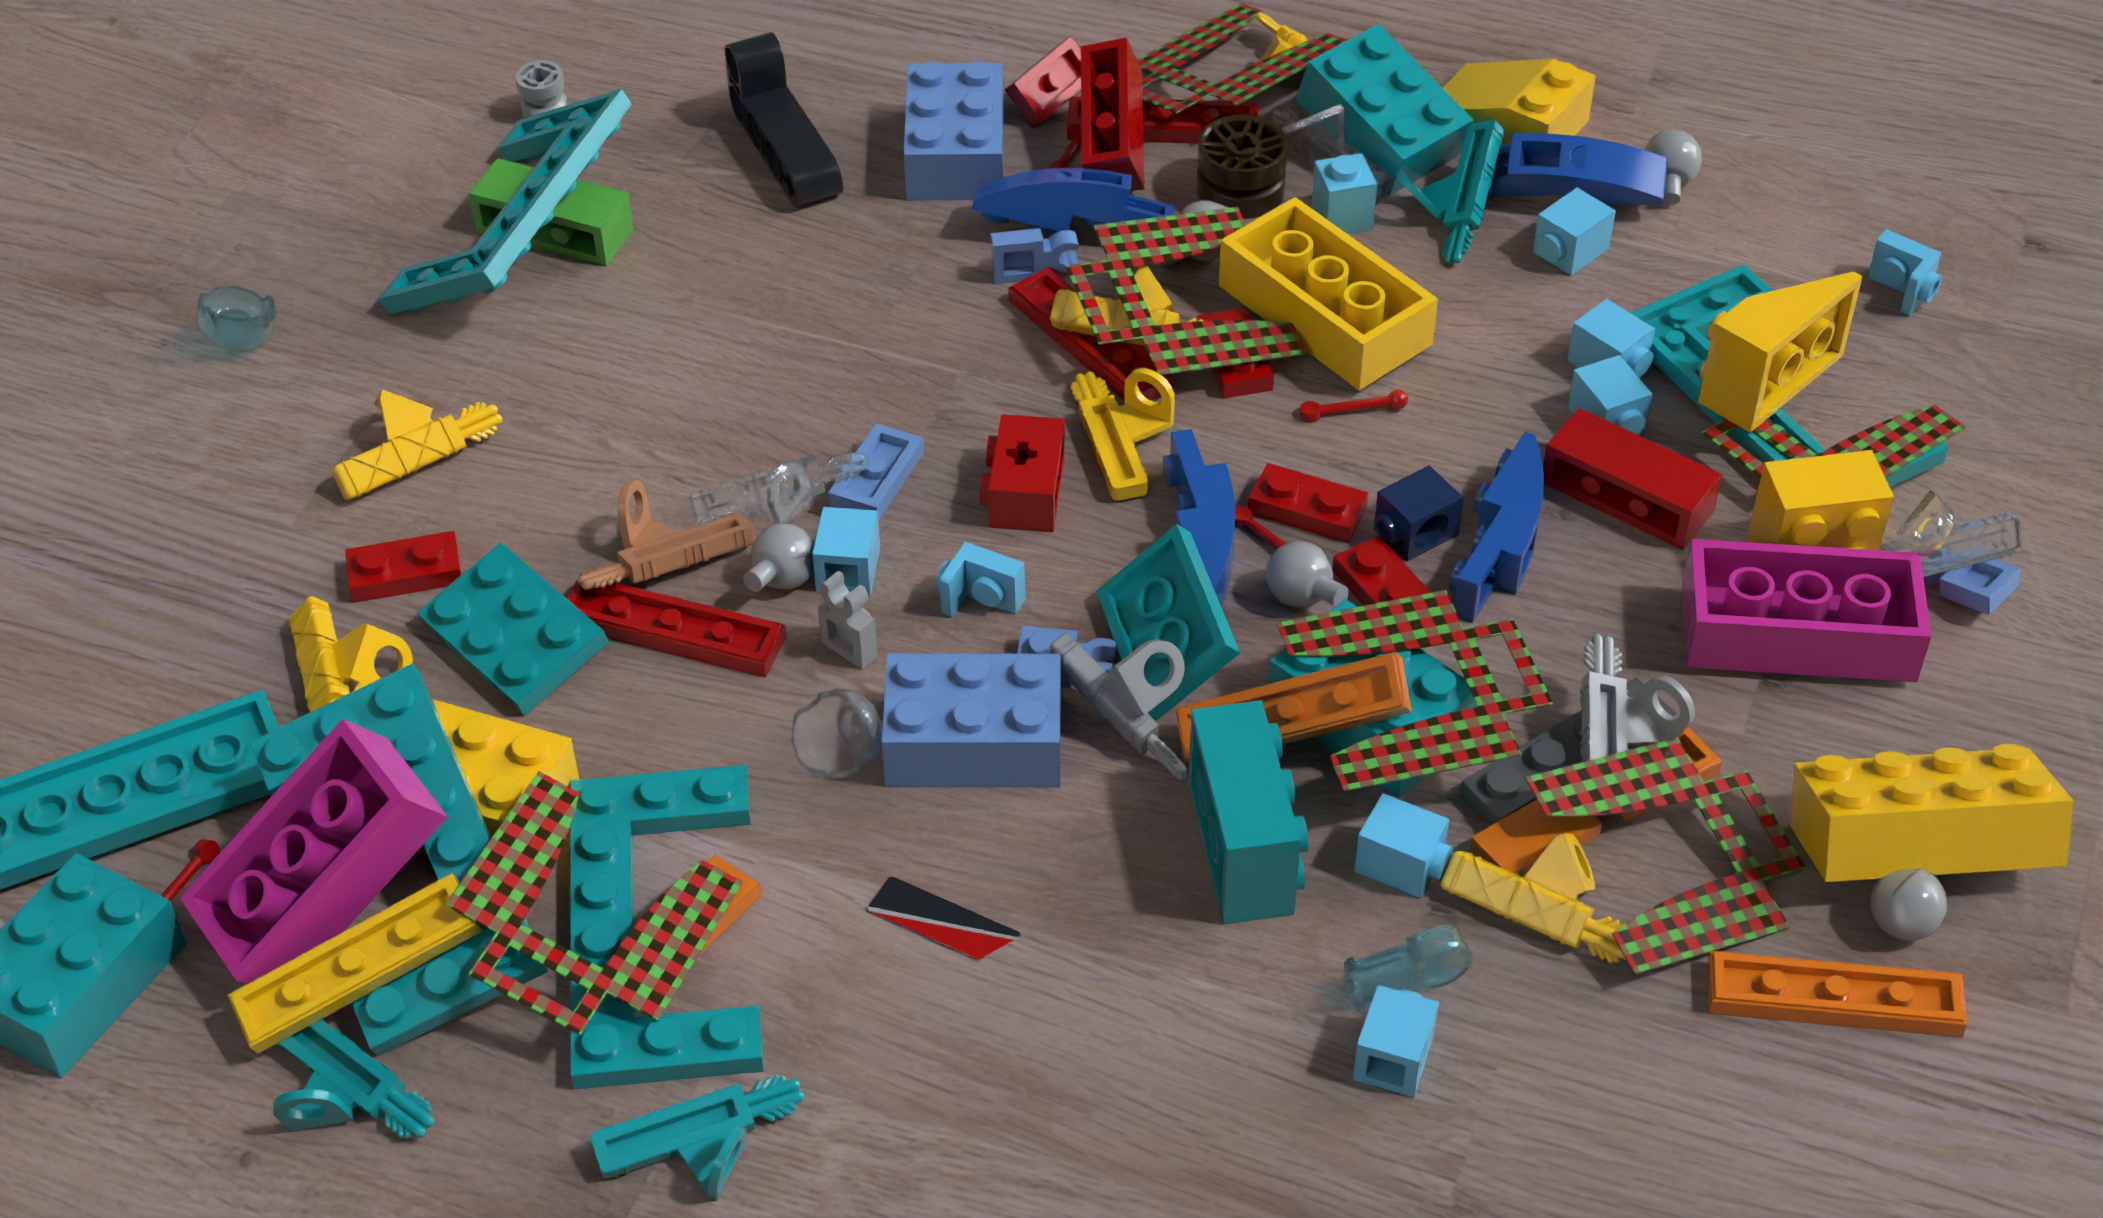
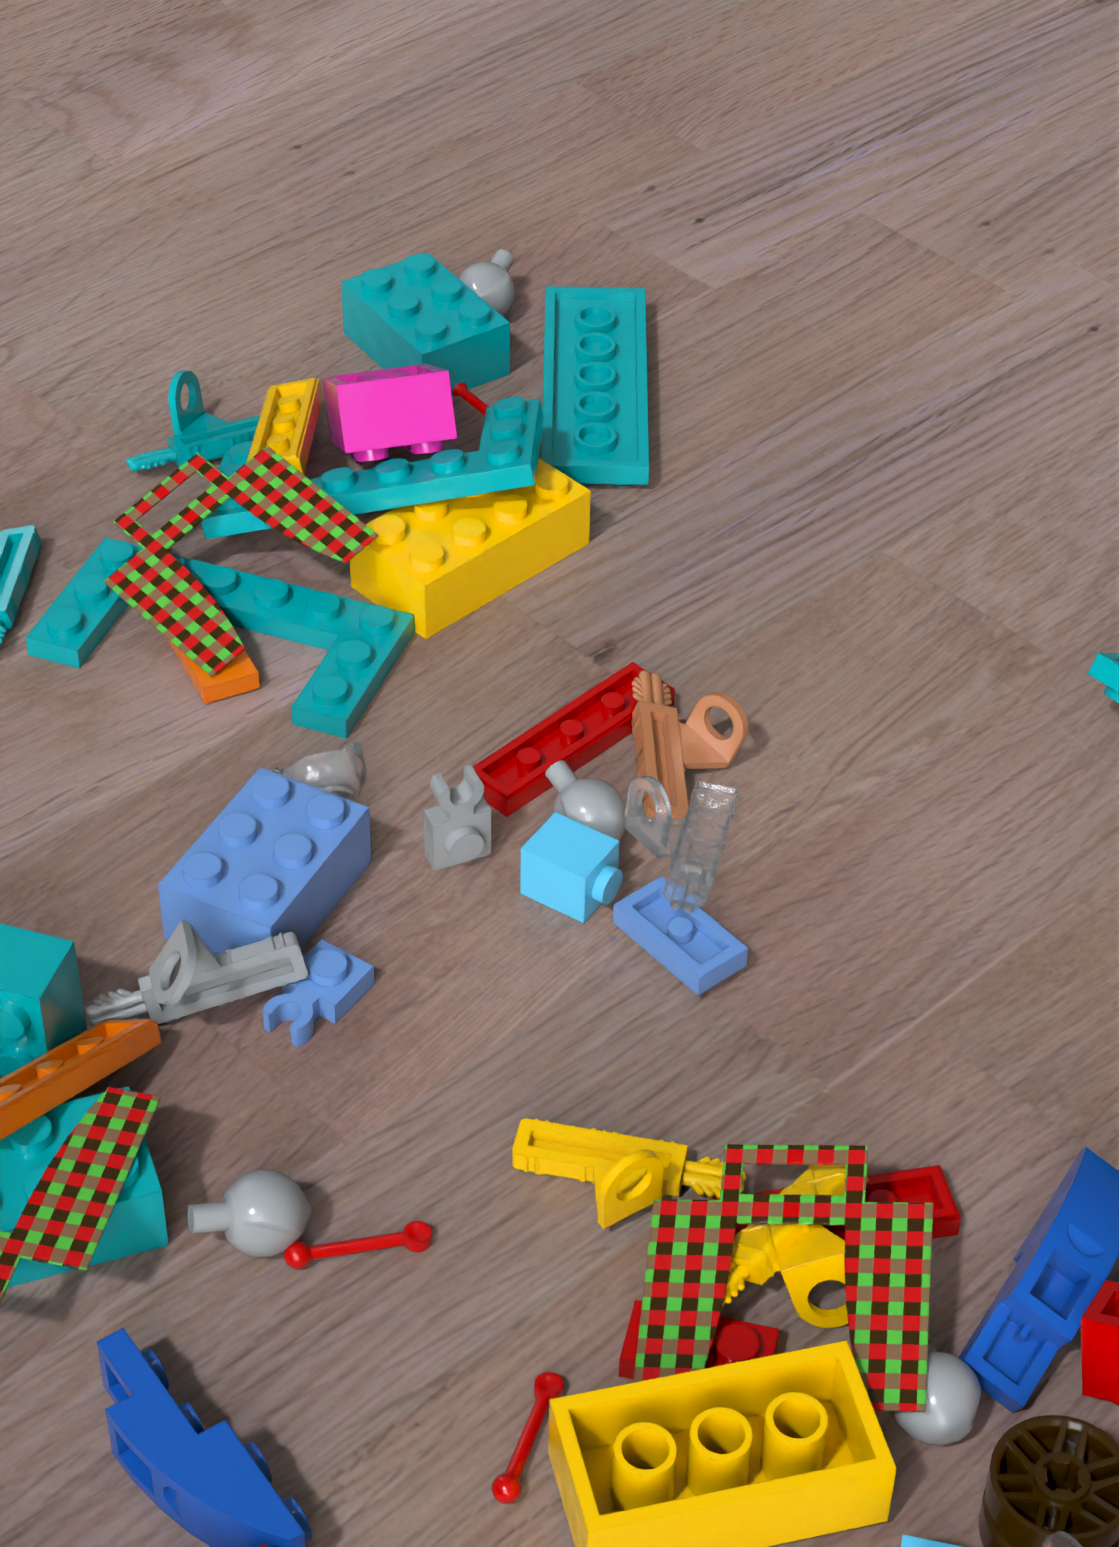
camera: 115 degrees right, 5 degrees down
yellow piece [289,596,413,712] -> none
yellow piece [331,390,503,500] -> none
red plate [345,530,462,603] -> none
teal plate [417,542,609,716] -> none
sticker [868,877,1020,960] -> none
medium azure bracket [936,542,1026,617] -> none
red brick [979,414,1065,532] -> none
medium blue plate [991,228,1078,284] -> none
teal plate [1096,524,1240,721] -> none
blue slope [1163,429,1235,607] -> none
red plate [1248,463,1369,543] -> none
red plate [1332,536,1431,606] -> none
dark blue brick [1374,465,1464,562] -> none

